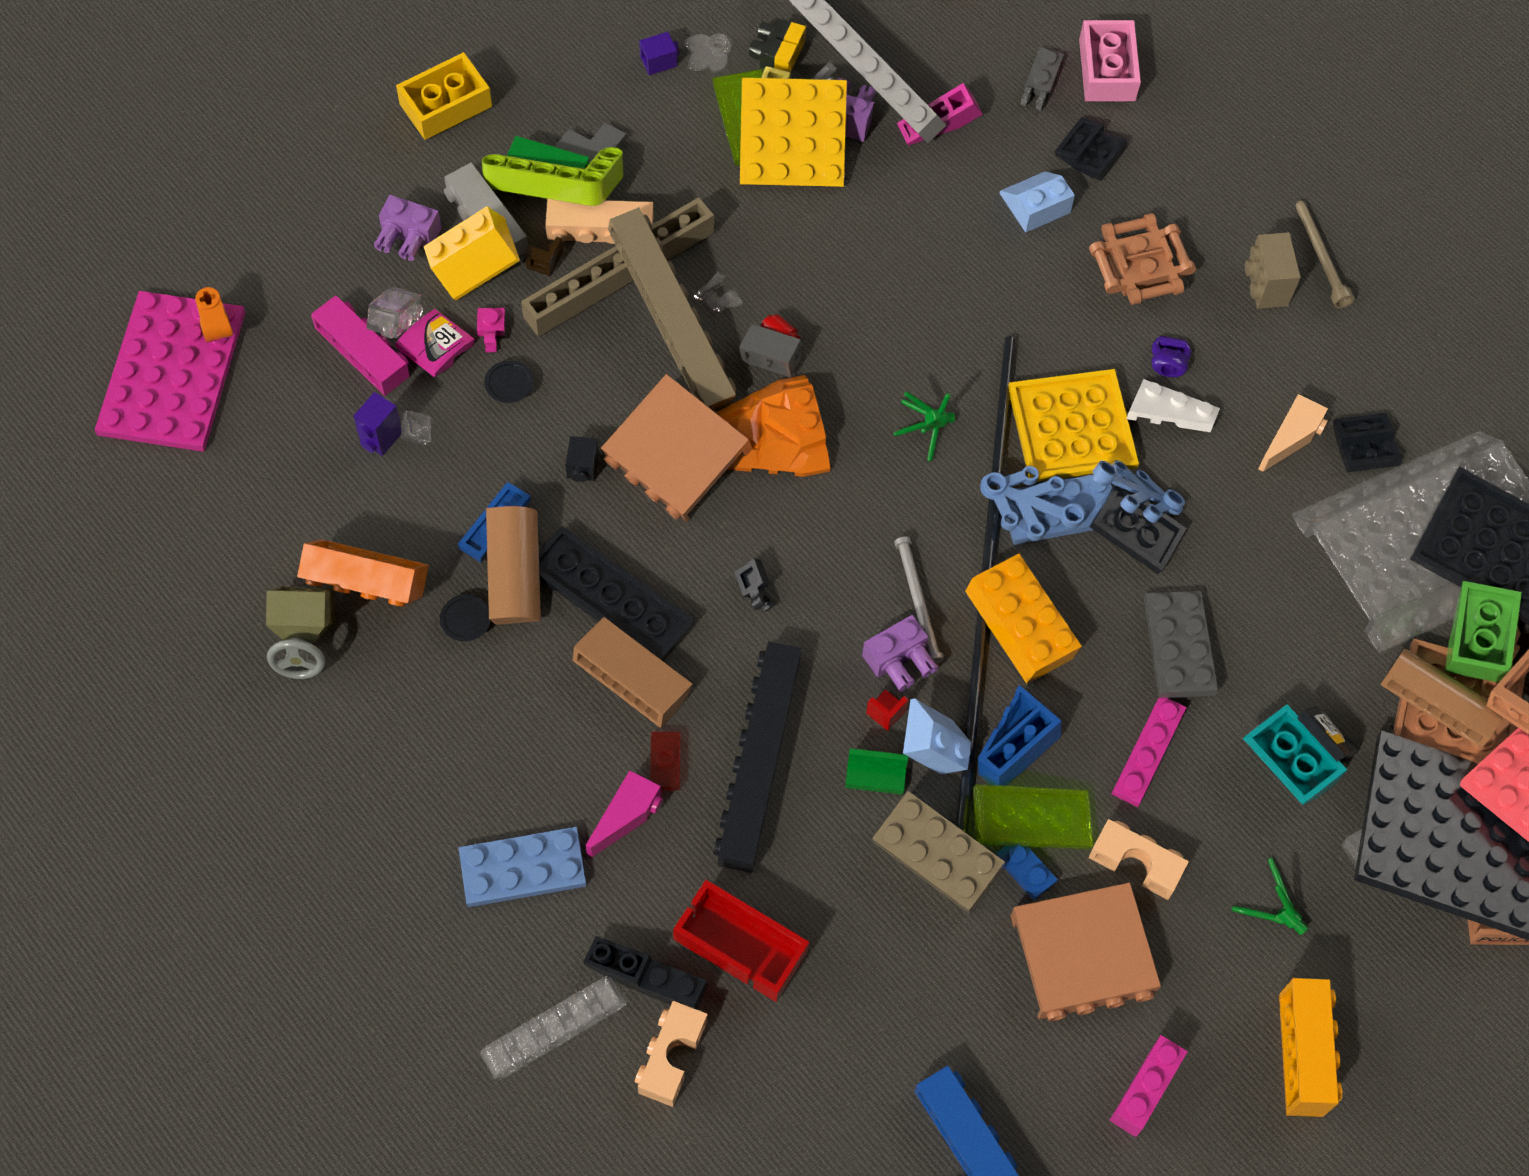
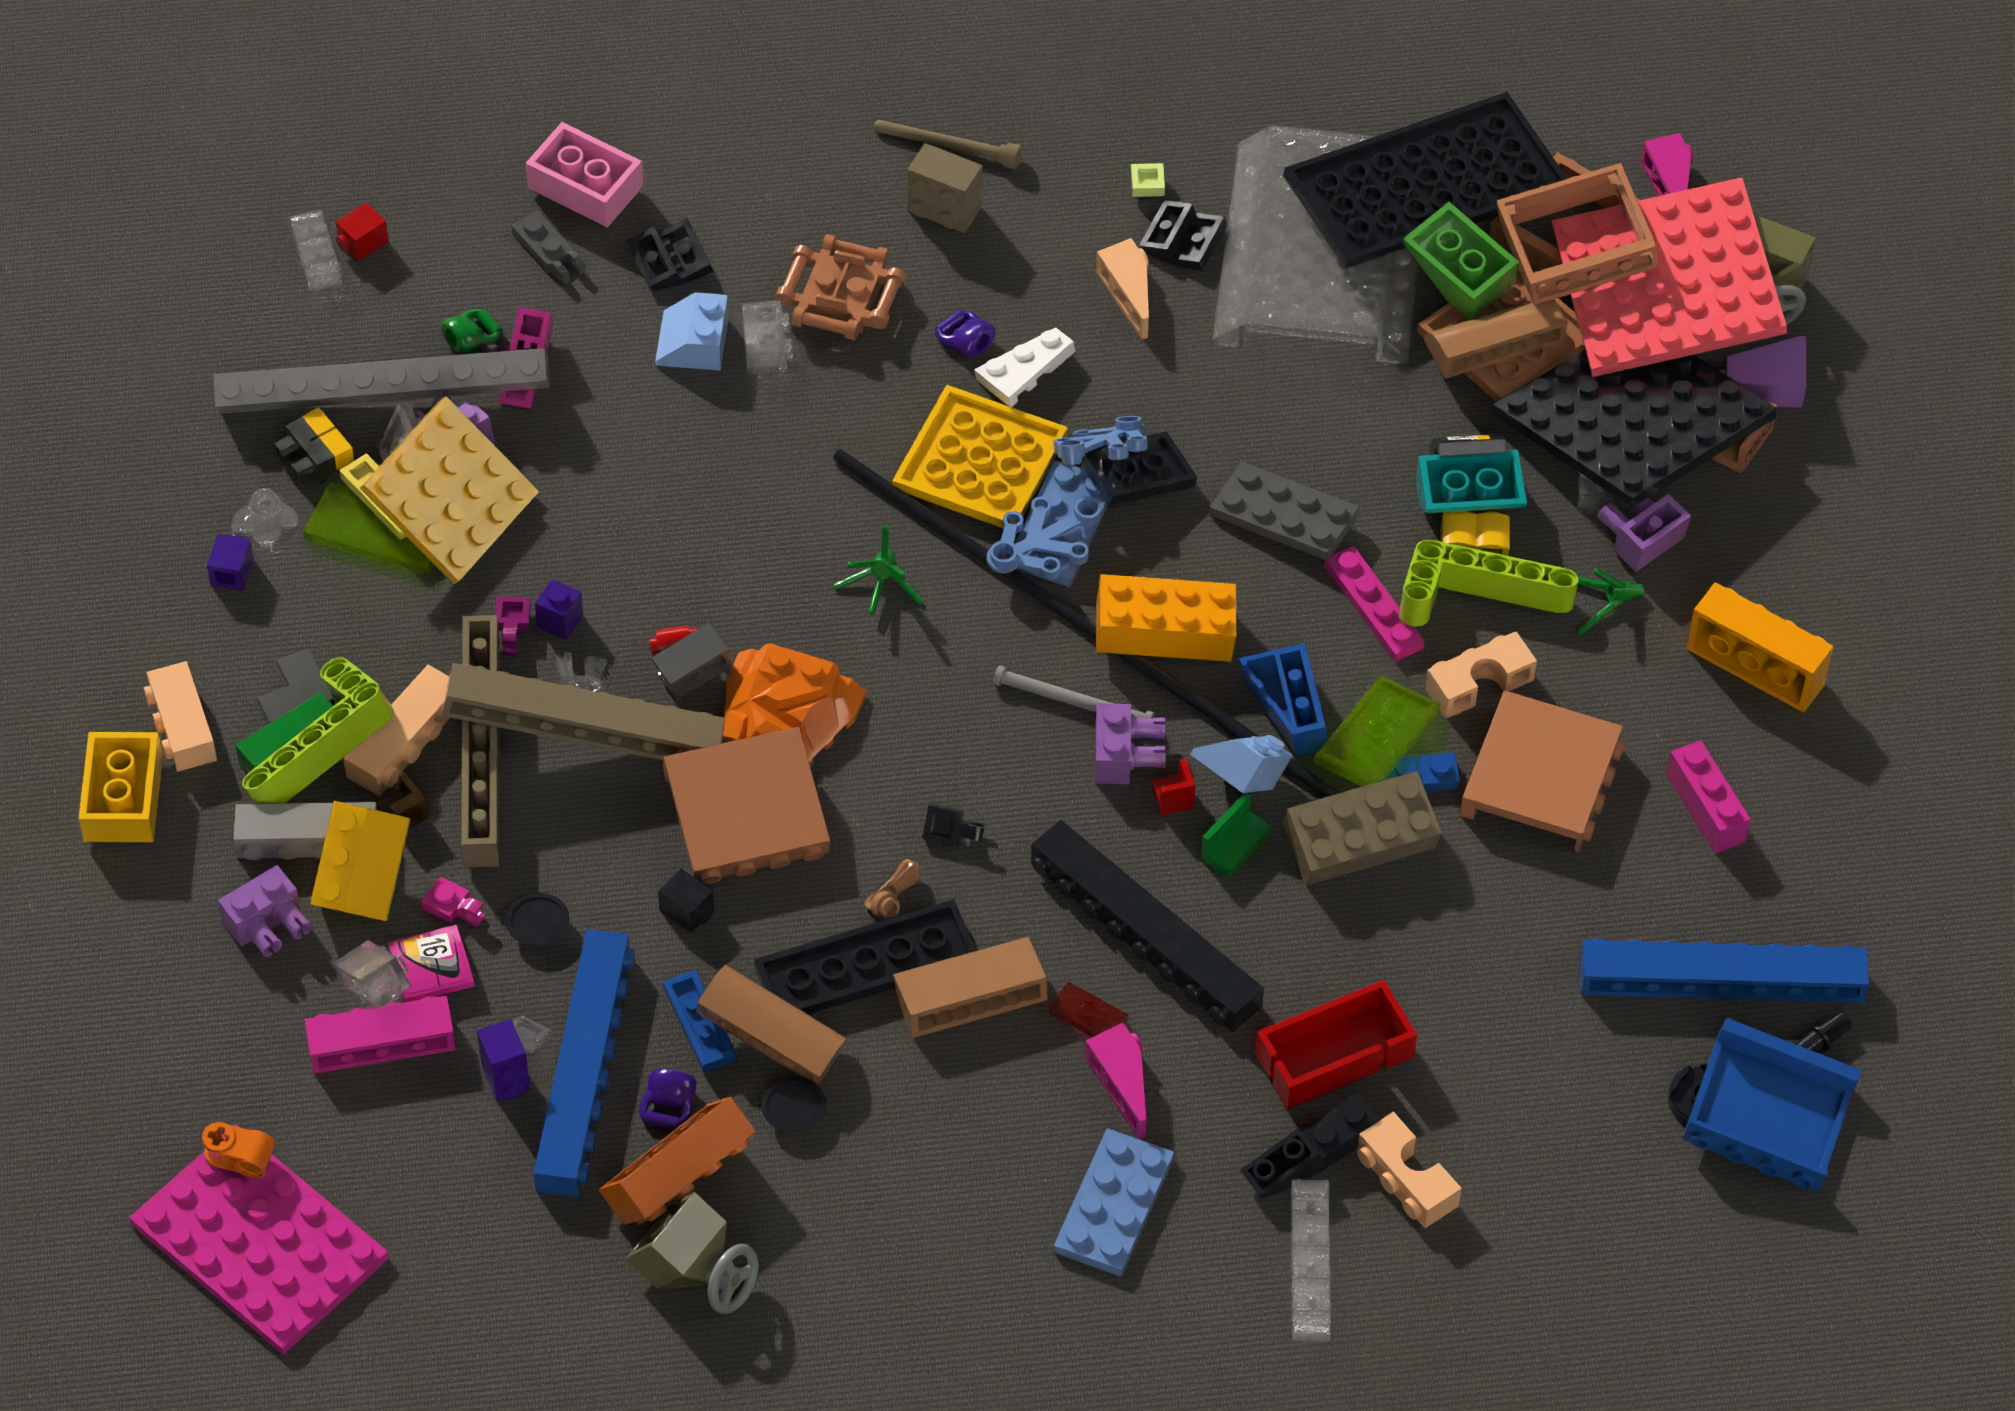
camera: 55 degrees left, 10 degrees down
none -> light nougat brick [143,661,217,772]
none -> green piece [441,309,503,354]
none -> magenta plate [495,596,531,655]
none -> blue brick [533,929,635,1197]
none -> dark purple brick [535,579,583,640]
none -> dark purple piece [639,1068,697,1131]
none -> clear brick [742,300,793,375]
none -> medium nougat piece [865,859,921,920]
none -> yellowish green plate [1131,163,1165,197]
none -> lime beam [1399,540,1578,626]
none -> yellow brick [1440,511,1510,556]
none -> medium lavender brick [1597,494,1691,572]

